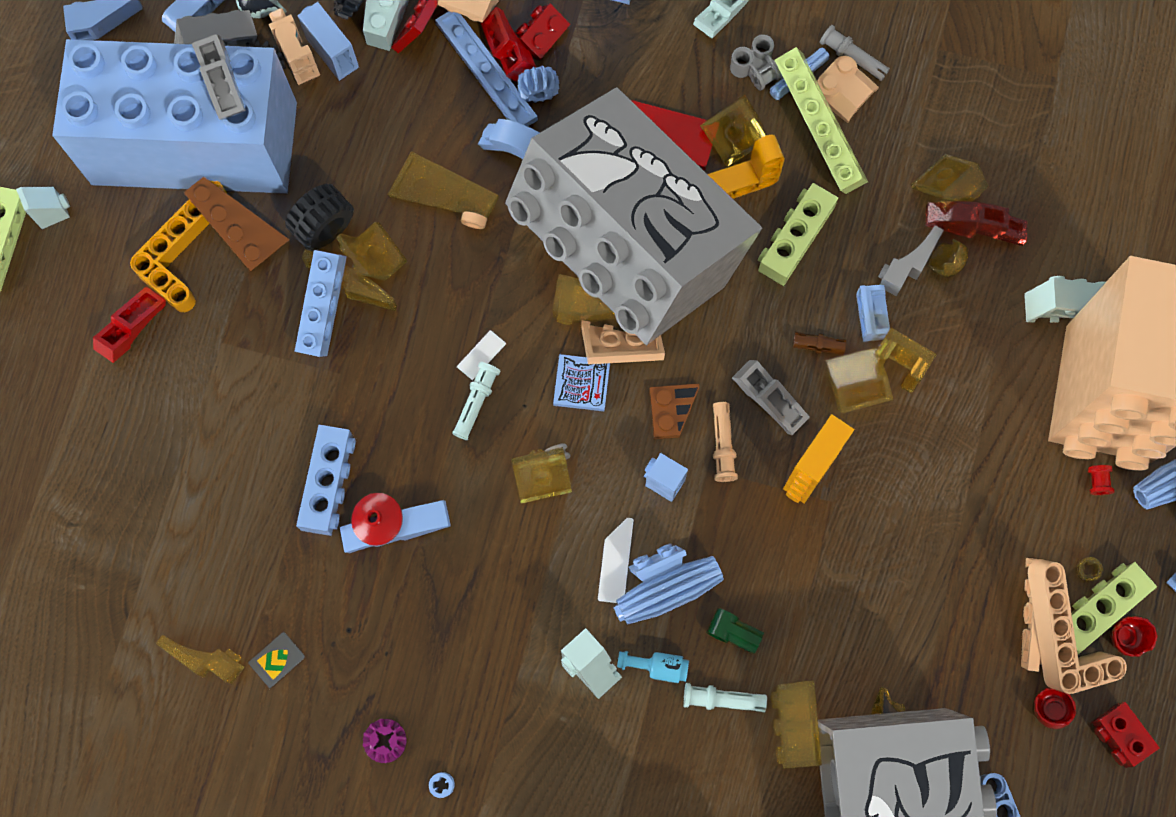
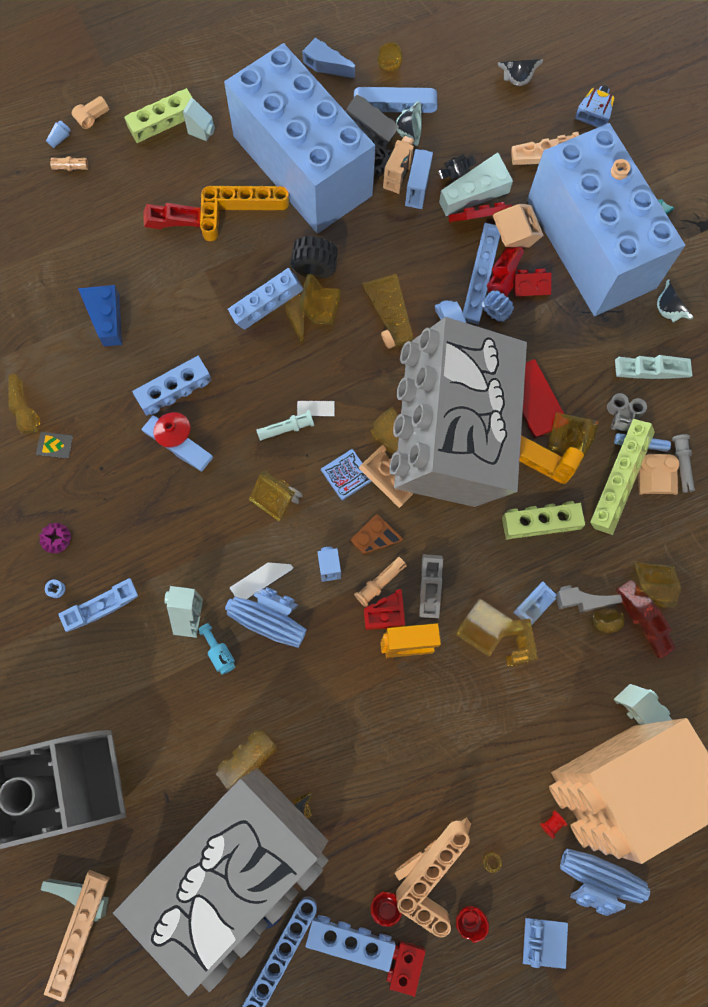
camera: 45 degrees right, 0 degrees up
dark orange wing [184,177,289,272] -> none
light grey slope [192,34,246,120] -> none
light aqua pin [684,683,767,712] -> none
dark green piece [706,608,764,654] -> none
reddish brown pin [793,331,846,356] -> none
yellowish green brick [1071,562,1157,654] -> none
none -> light blue slope [58,578,138,632]
none -> blue wedge [78,285,122,346]
none -> light blue brick [305,915,396,972]
none -> red wing [364,589,405,630]

